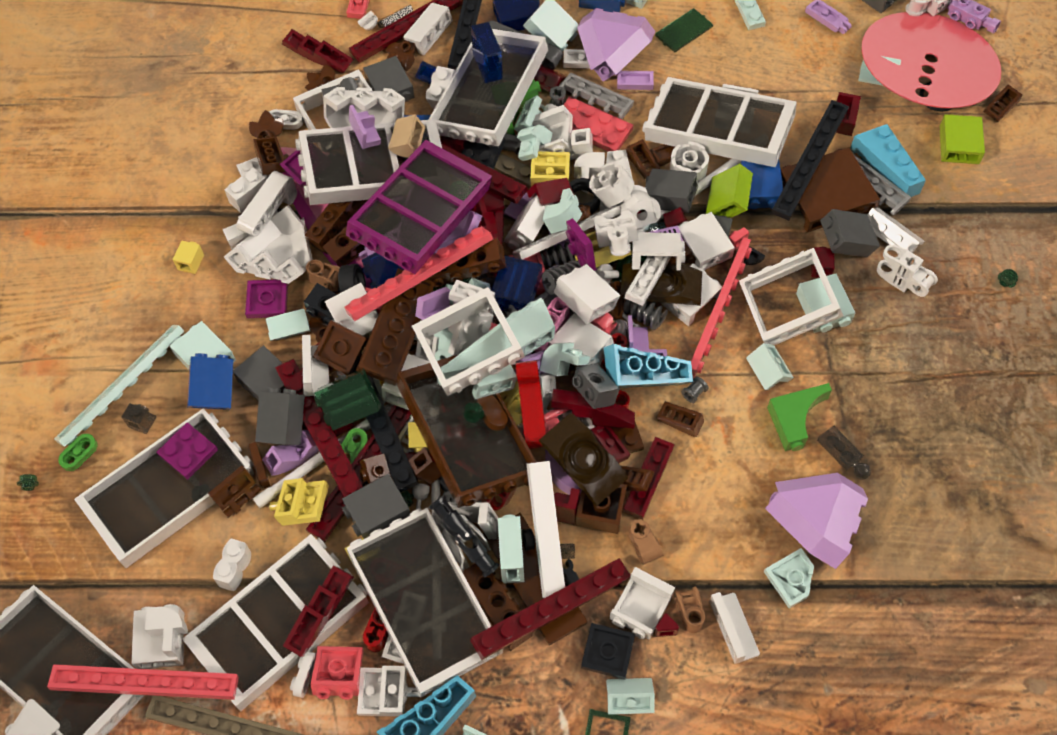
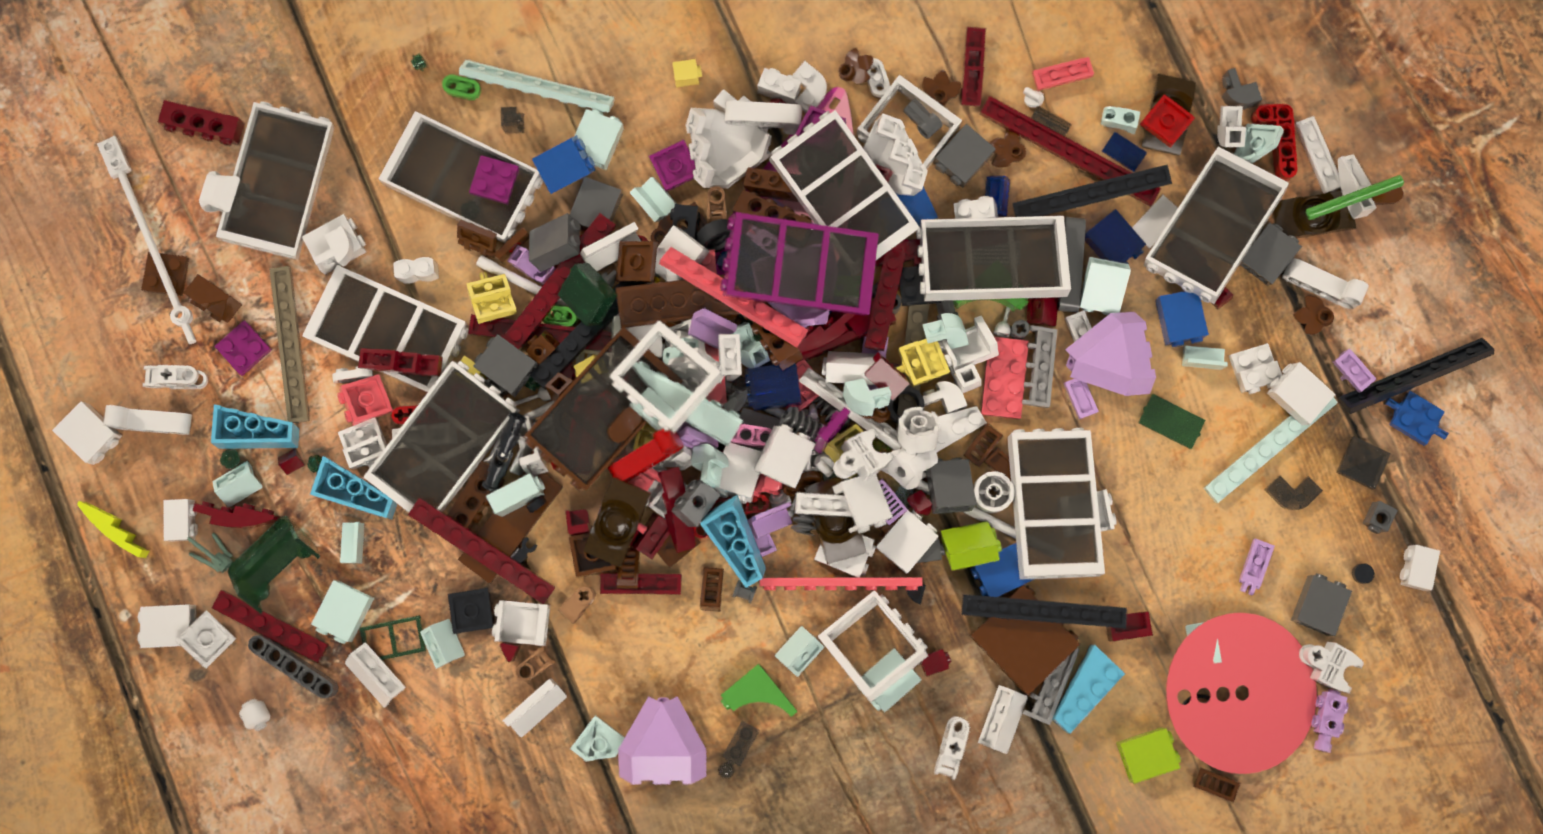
camera: 65 degrees right, 20 degrees up
coral plate [47,665,239,700] -> none
reddish brown piece [253,136,286,175] -> none
lavender panel [349,105,381,149] -> none
tan brick [388,114,425,158] -> none
white panel [403,3,453,55] -> none
clear green plate [463,402,485,423] -> none
clear blue brick [471,22,503,83] -> none
light aqua panel [514,95,542,133] -> none
white tile [526,461,565,598] -> none
clear smoke tile [560,543,575,559] -> none
coral plate [729,227,749,251] -> none
dark grey brick [820,209,880,257] -> none

